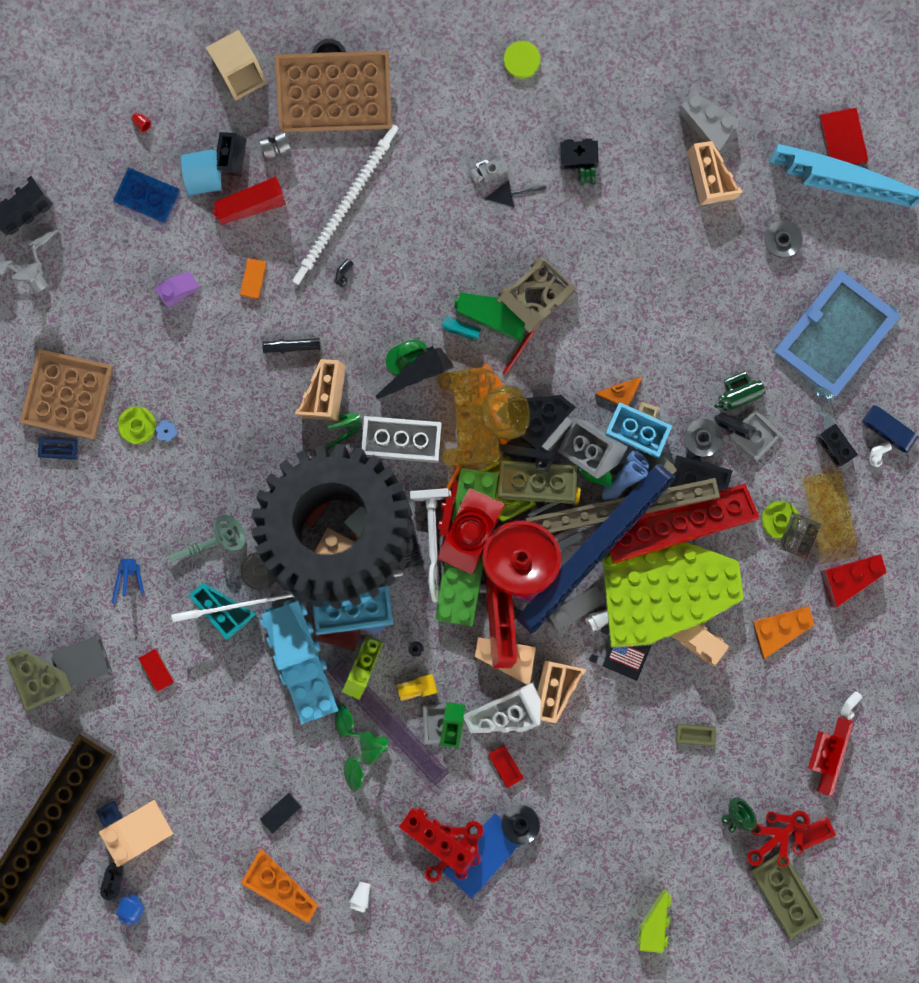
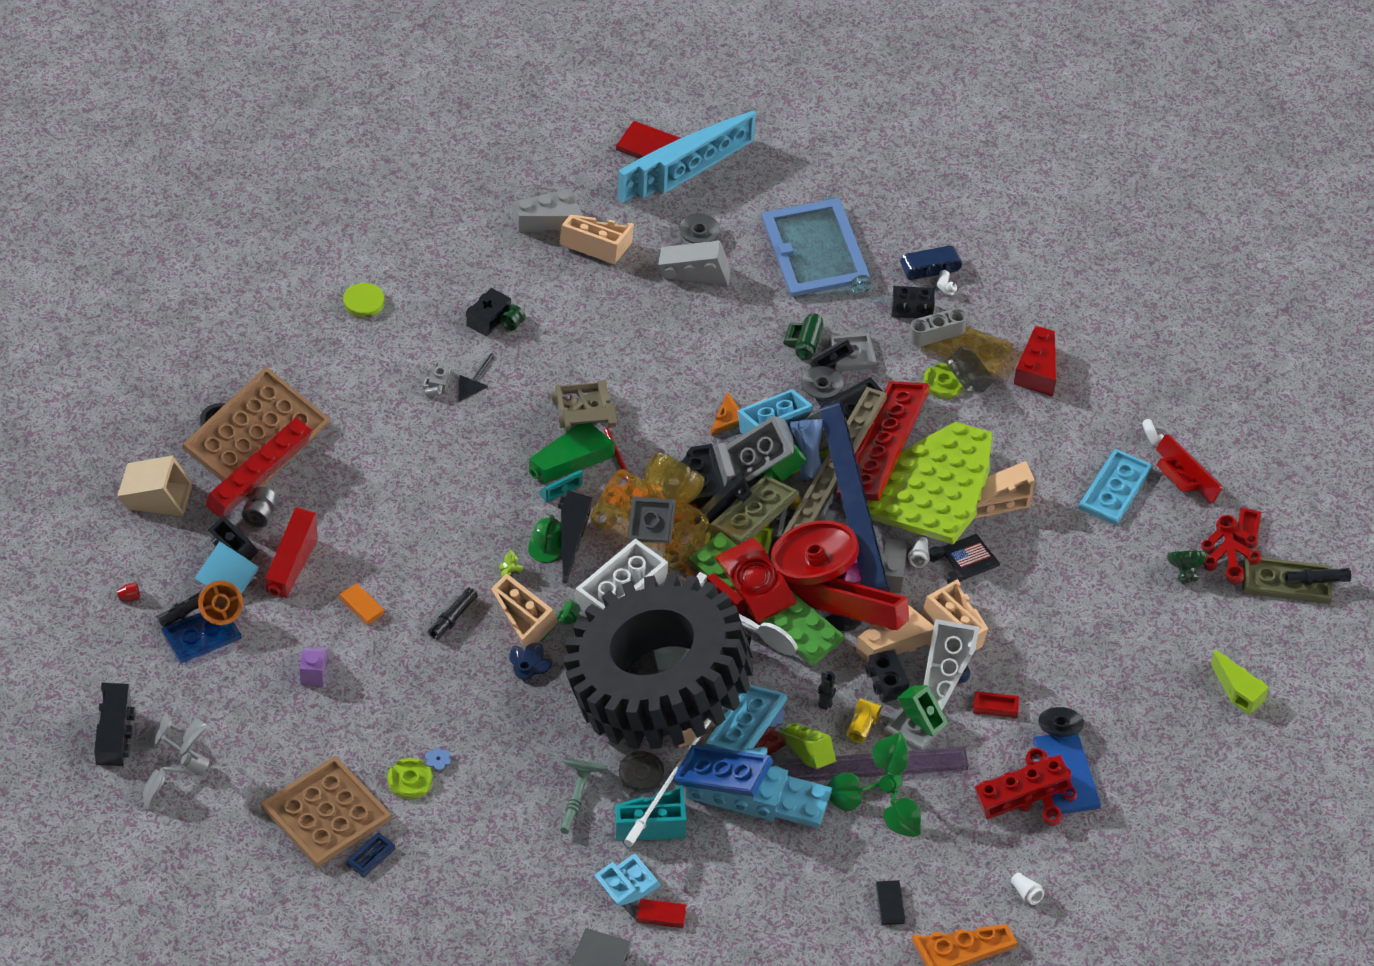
camera: 55 degrees left, 35 degrees down
blue plant [112,559,144,604] -> none
white hose [292,124,399,285] -> none
black arm [334,258,354,287] -> none
olive tile [675,723,716,747] -> none
orange wing [753,606,815,659] -> none
none -> black pin [156,590,202,629]
none -> orange cylinder [198,580,243,625]
none -> red brick [205,416,312,518]
none -> lime plant [499,550,523,577]
none -> dark blue plate [509,643,552,680]
none -> medium azure slope [594,853,661,906]
none -> dark grey tile [627,497,676,544]
none -> light grey wedge [658,241,731,286]
none -> blue tile [673,745,773,797]
none -> black brick [865,649,909,703]
none -> light grey beam [909,308,967,347]
none -> medium azure tile [1078,449,1153,526]
none -> black pin [1284,568,1352,586]

